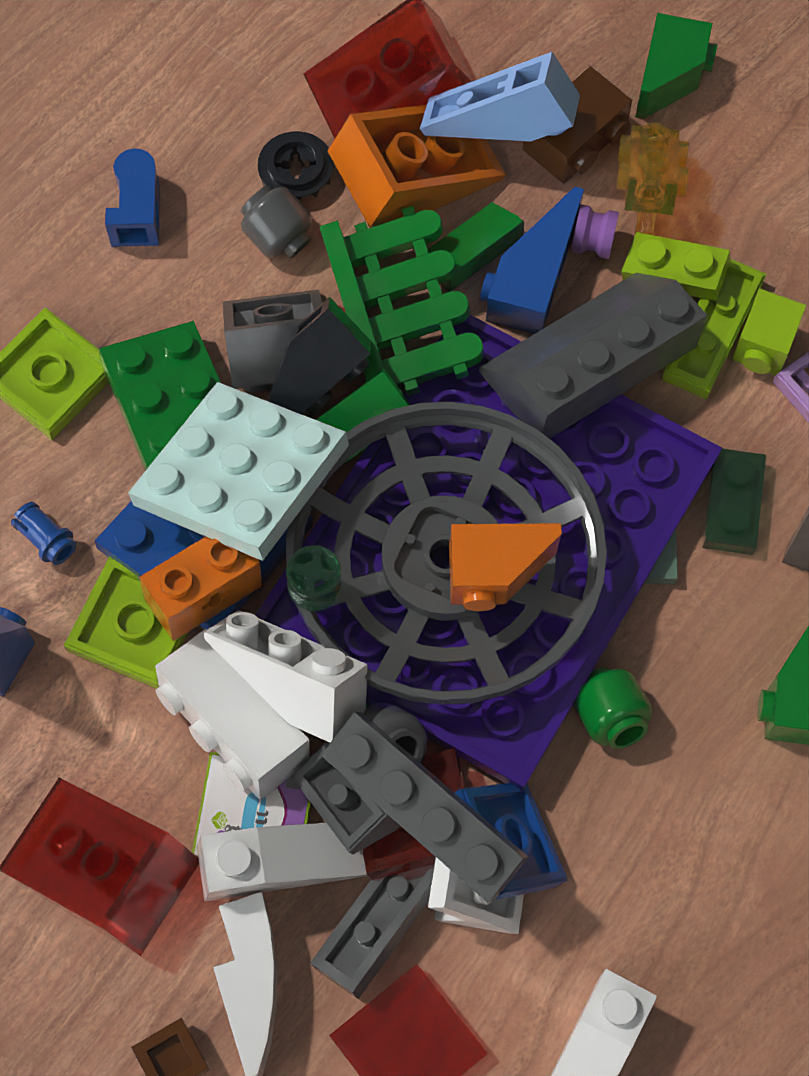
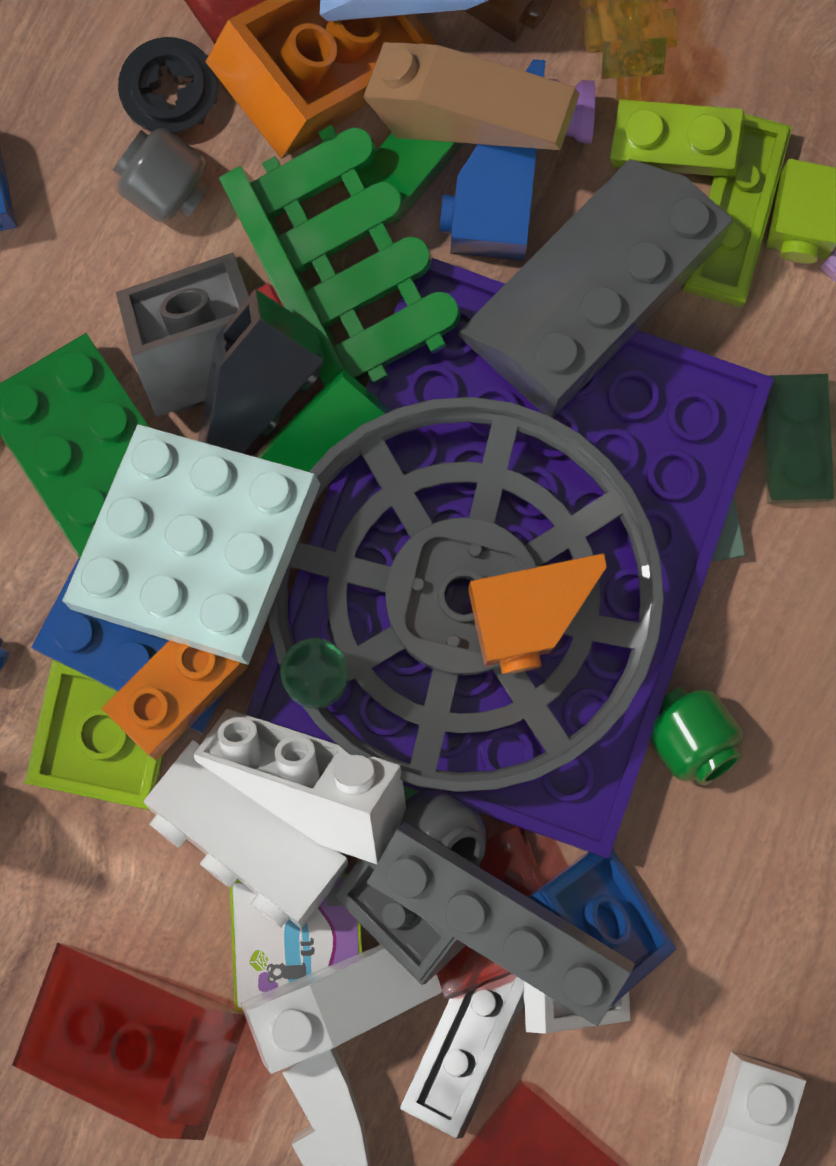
camera: 10 degrees left, 15 degrees up
none -> medium nougat slope [363,42,580,150]

